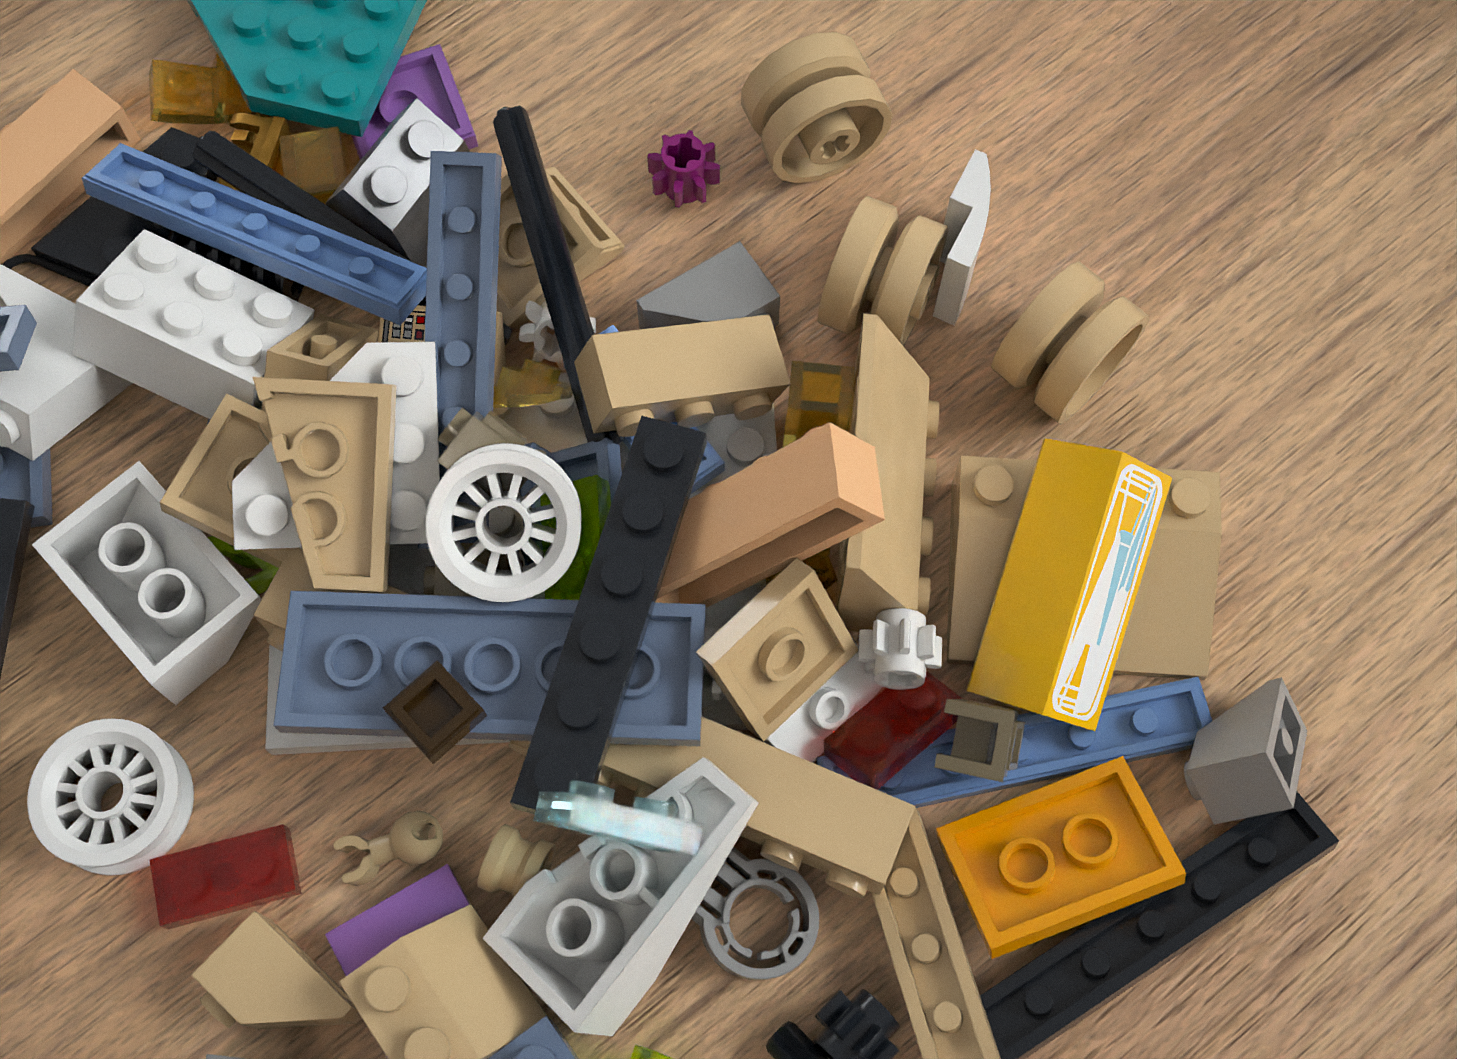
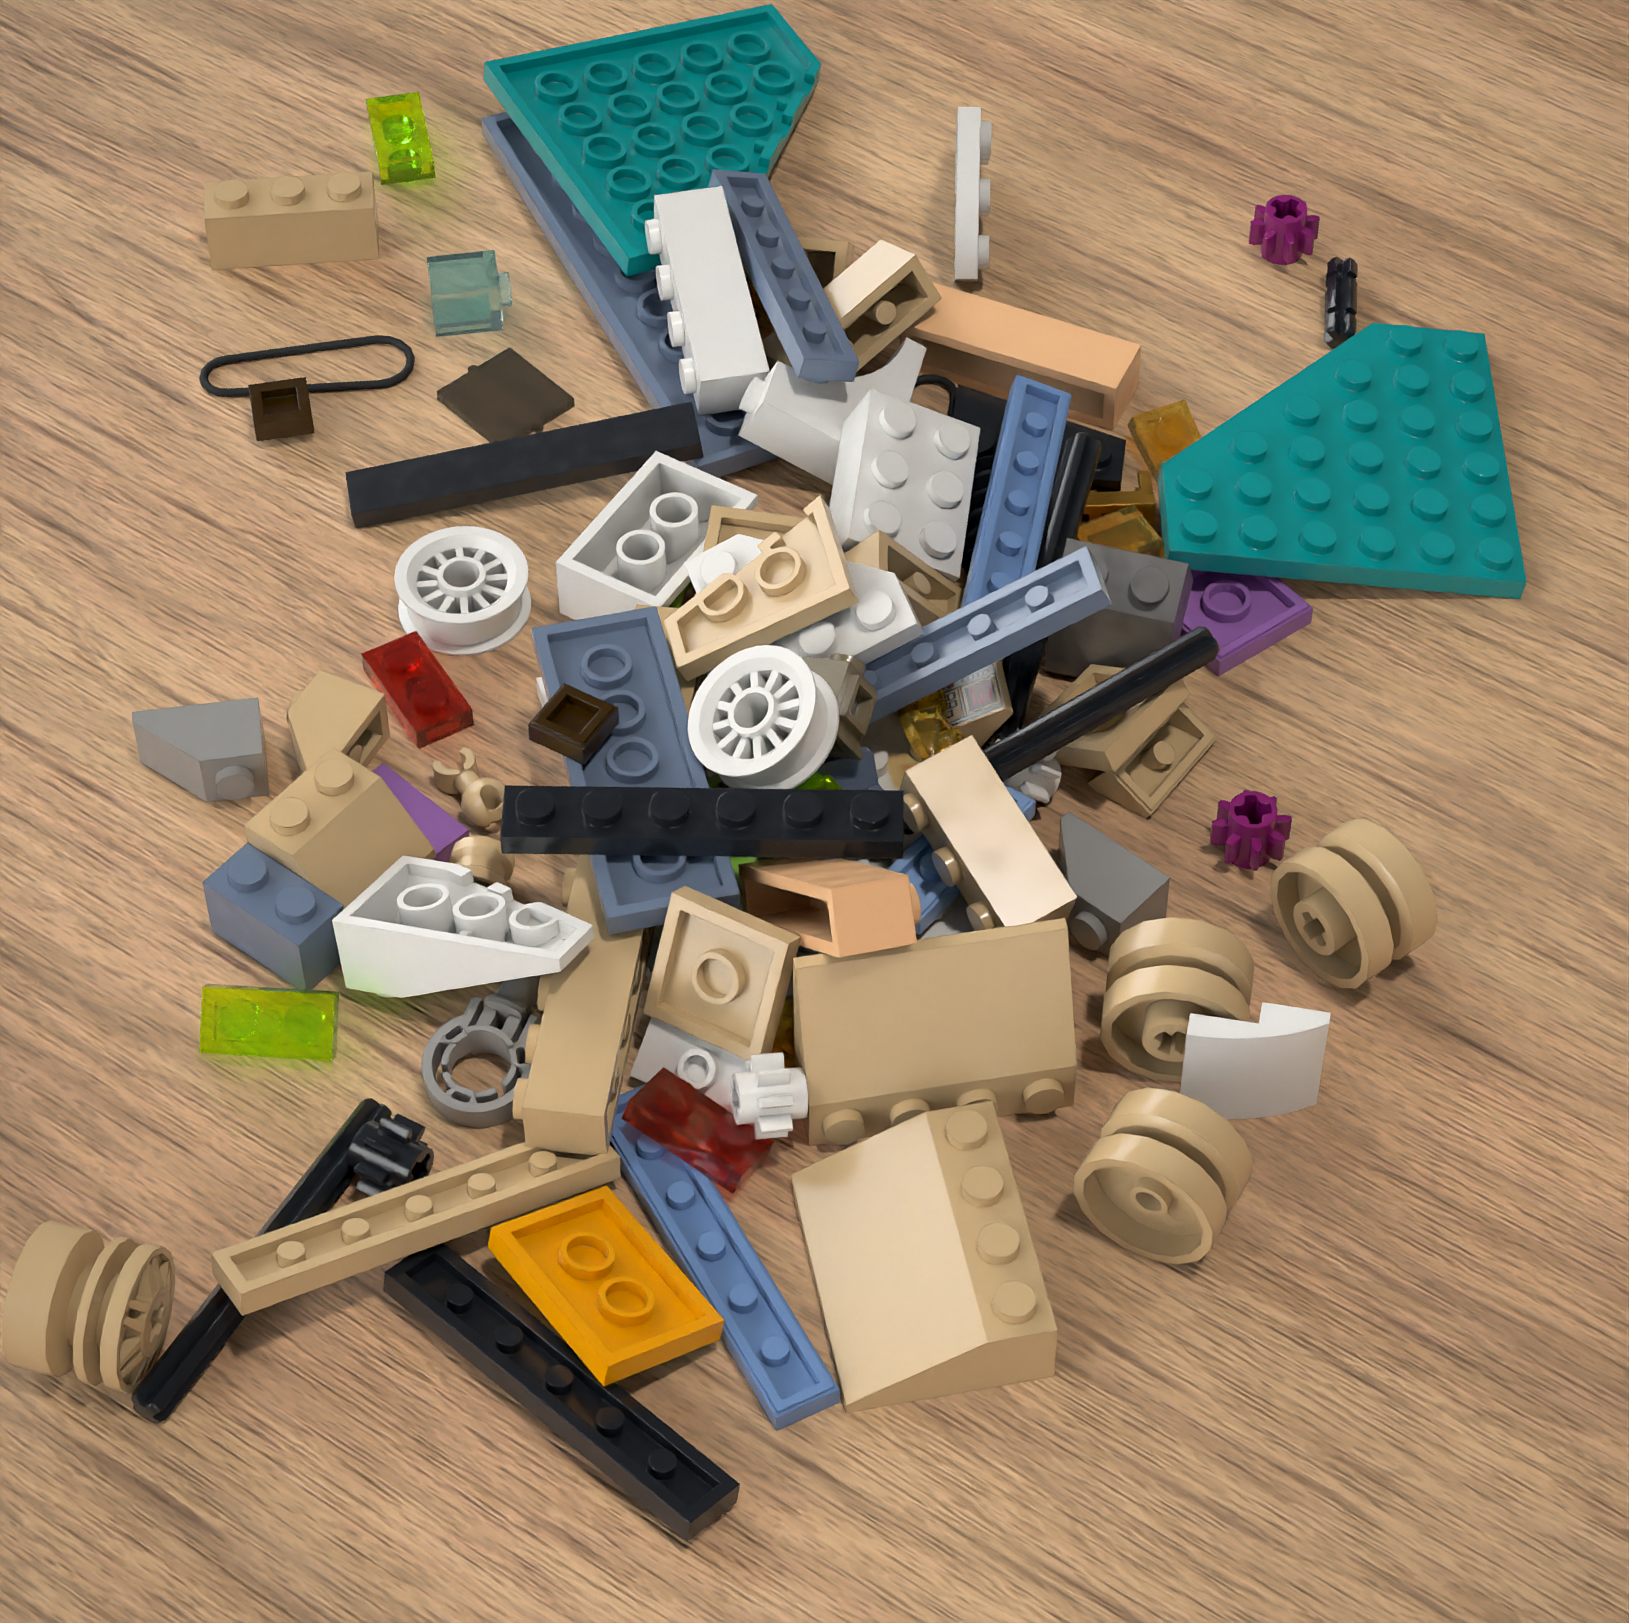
camera: 75 degrees right, 20 degrees down
clear light blue plate [533,781,703,856] -> none
dark tan window [934,699,1025,782] -> none
yellow slope [966,438,1172,731] -> none
light grey slope [1184,677,1307,825] -> none

